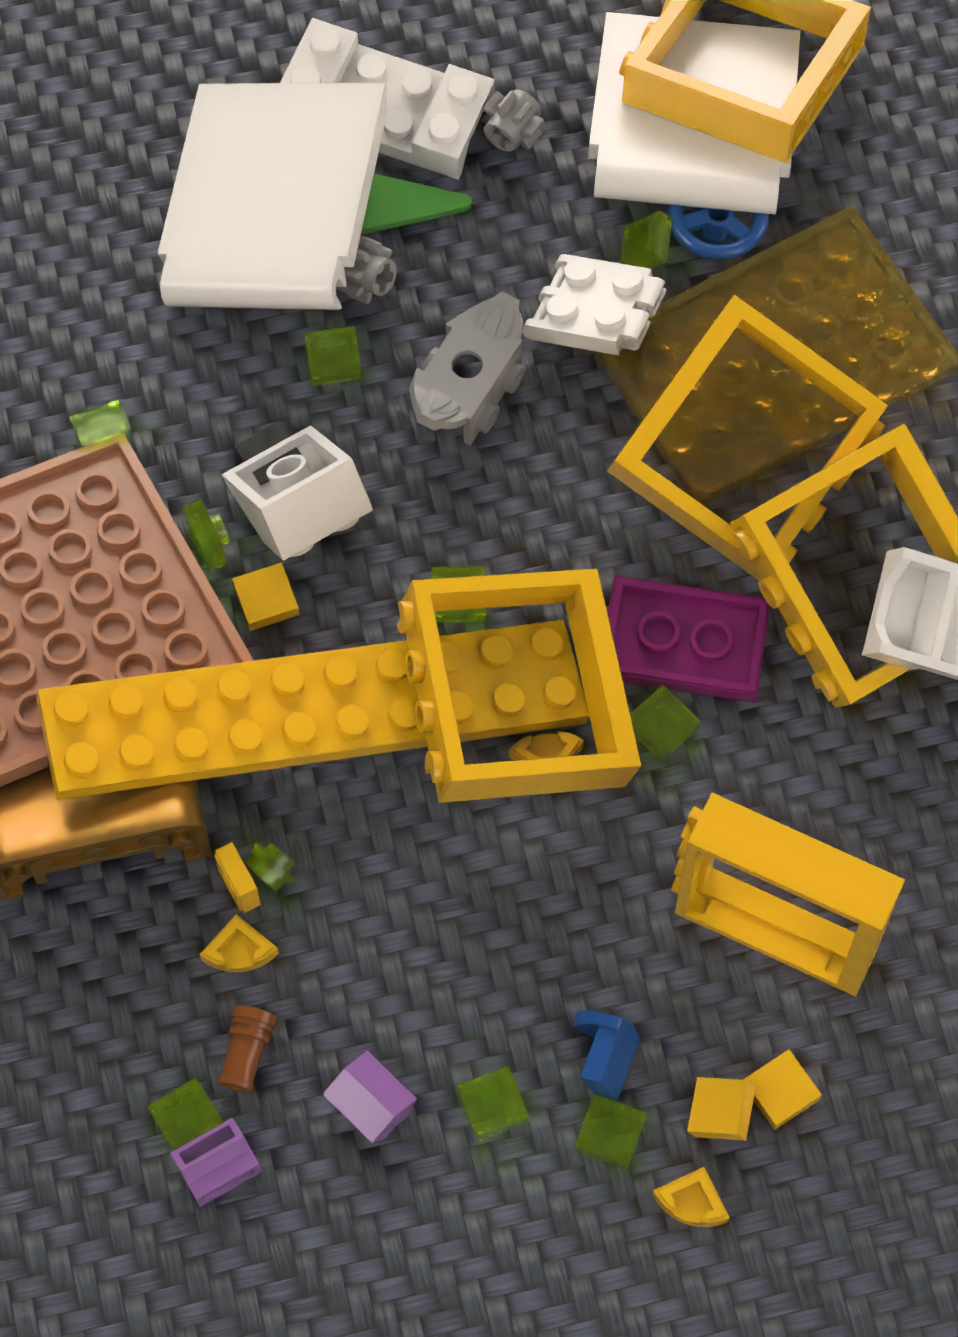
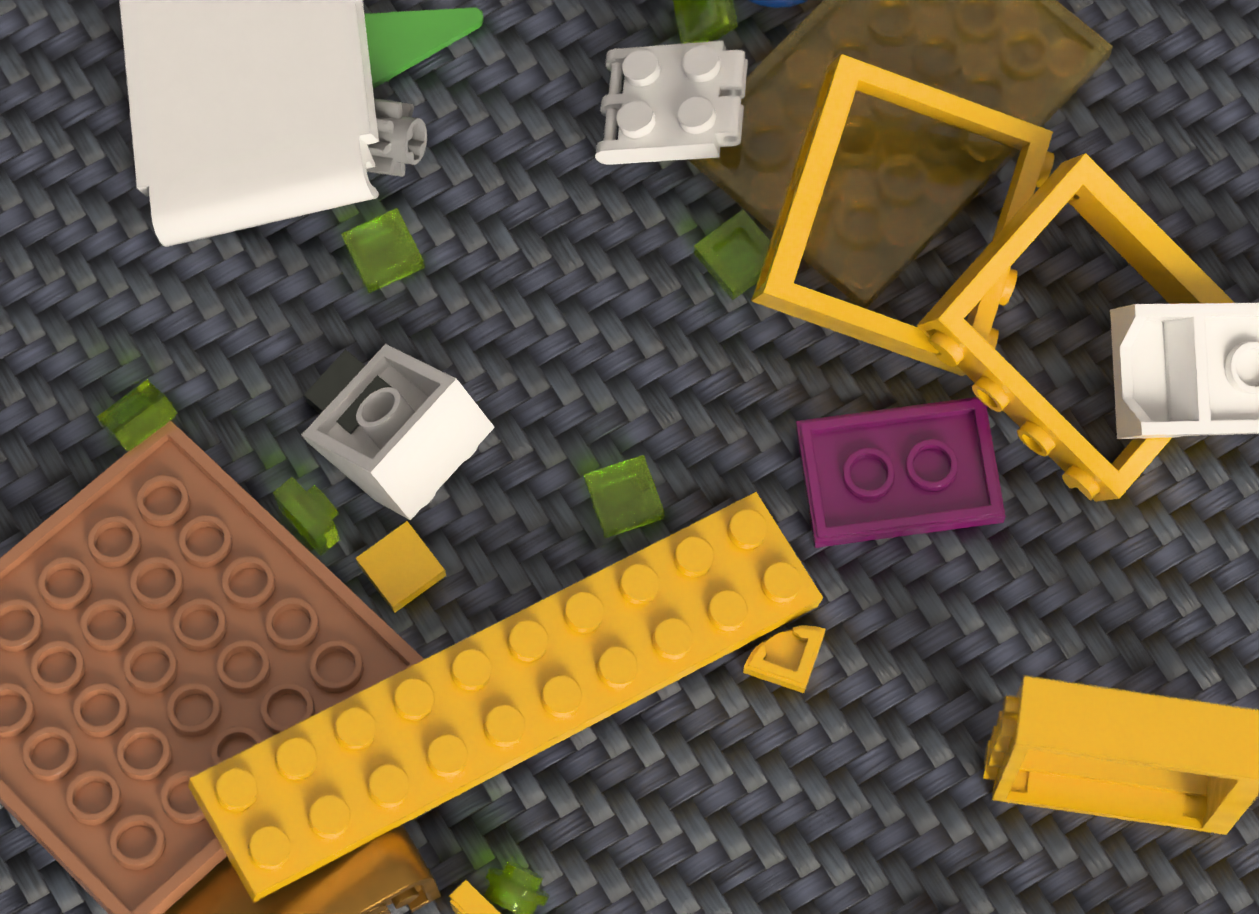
camera: 15 degrees left, 5 degrees up
yellow window [397,569,641,803] -> none
light grey piece [409,291,526,446] -> none
clear neon green tile [630,685,701,762] -> none
none -> clear neon green plate [694,209,770,300]

